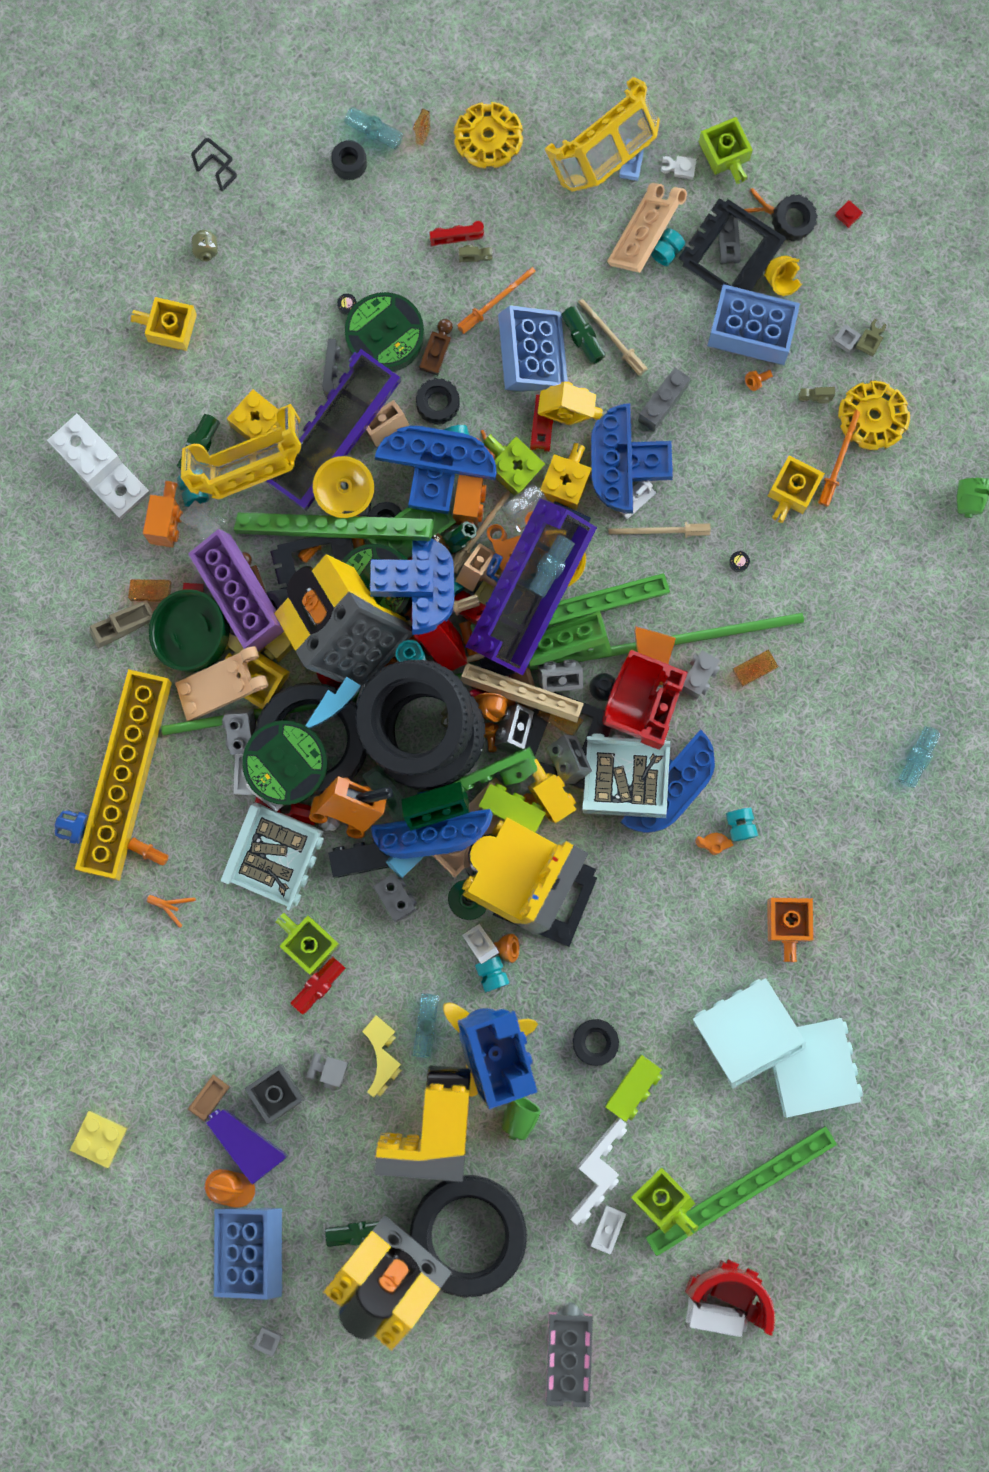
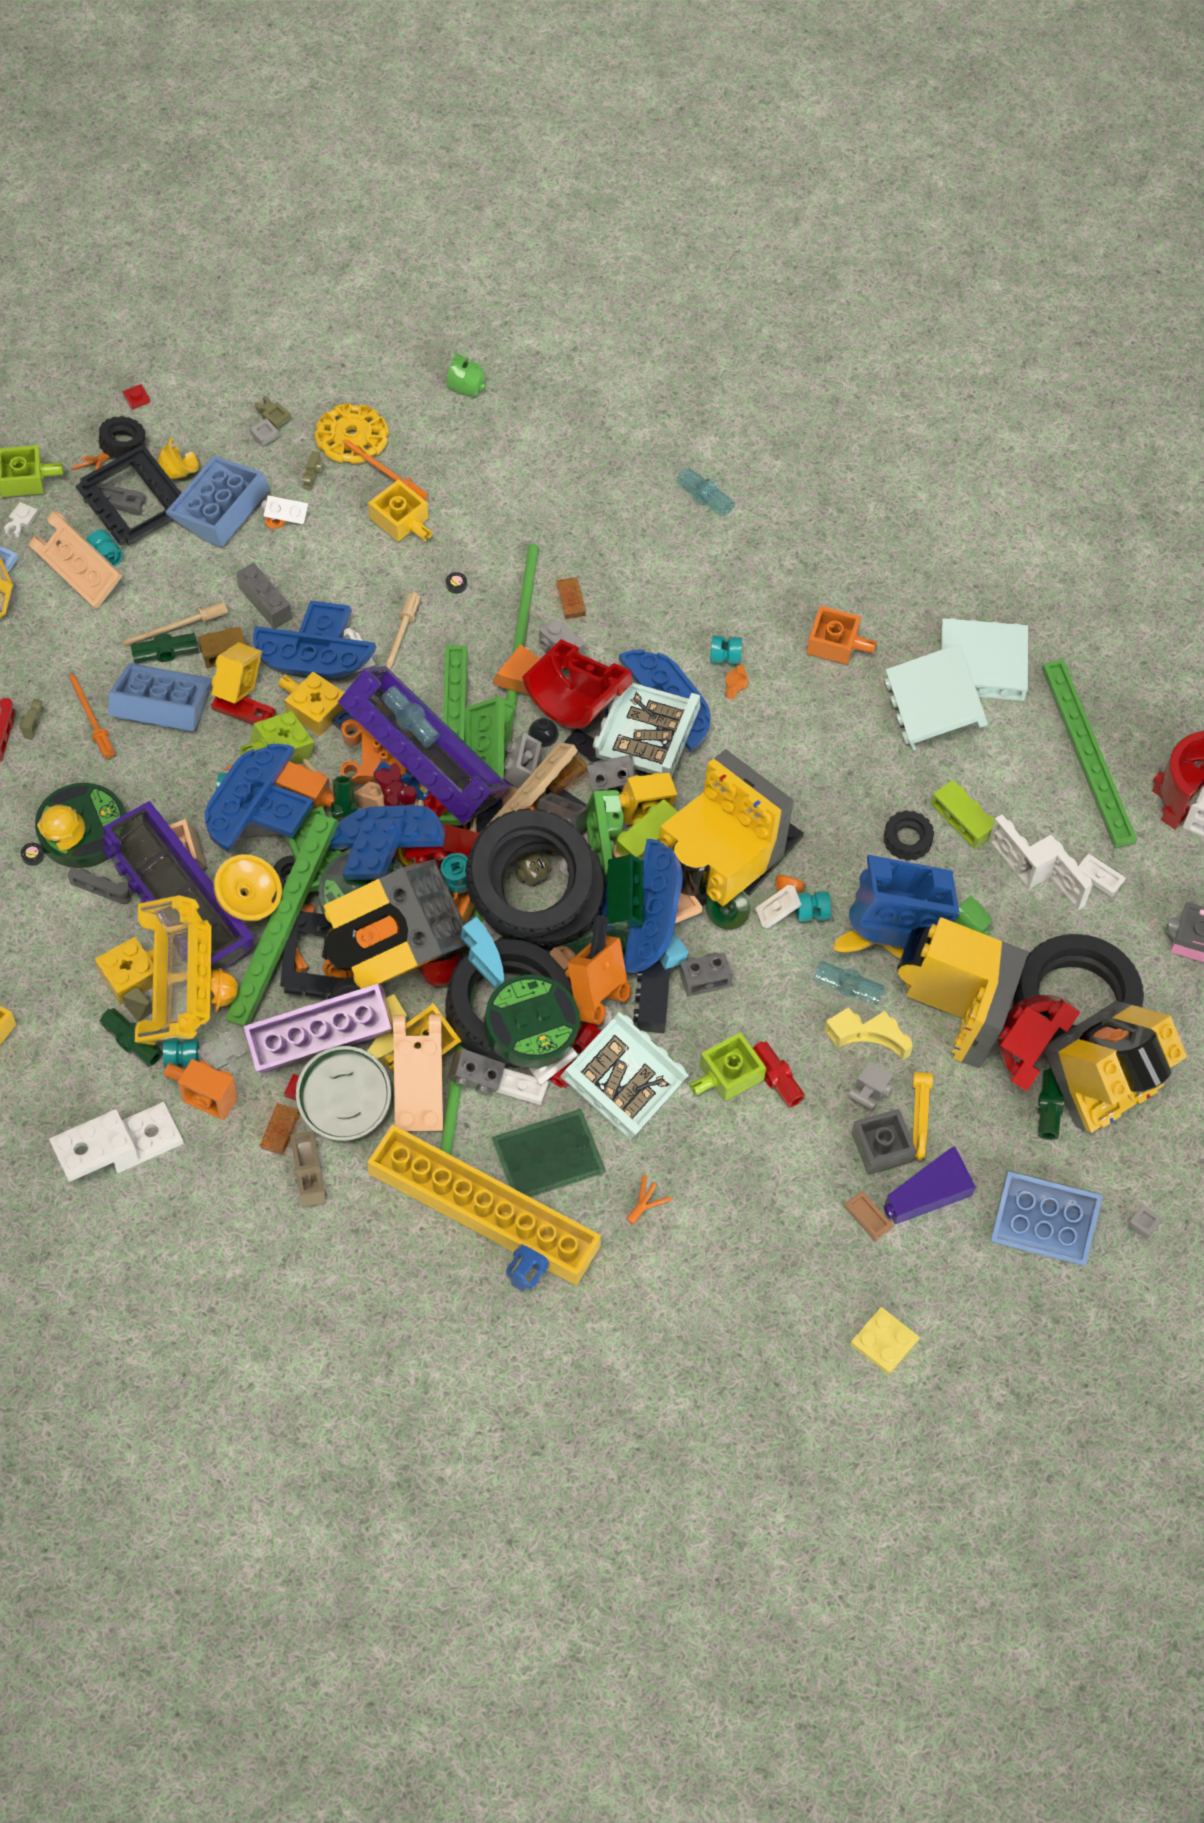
camera: 75 degrees left, 20 degrees down
orange axle [128,837,169,866] -> none
orange piece [205,1169,255,1208] -> none
black tyre [416,378,460,425] -> none
reddish brown plate [419,319,453,376] -> none
clear brick [501,484,547,532] -> none
lime brick [631,1167,698,1236] -> none
none -> yellow helmet [38,805,85,850]
none -> olive slope [123,987,152,1022]
none -> pearl gold brick [198,626,246,669]
none -> light orange piece [210,968,238,1013]
none -> white hinge [262,495,308,524]
none -> dark red animal [374,763,417,806]
none -> clear green plate [492,1109,605,1197]
none -> medium nougat tile [550,946,576,970]
none -> yellow piece [912,1072,933,1161]
none -> red piece [998,995,1080,1091]

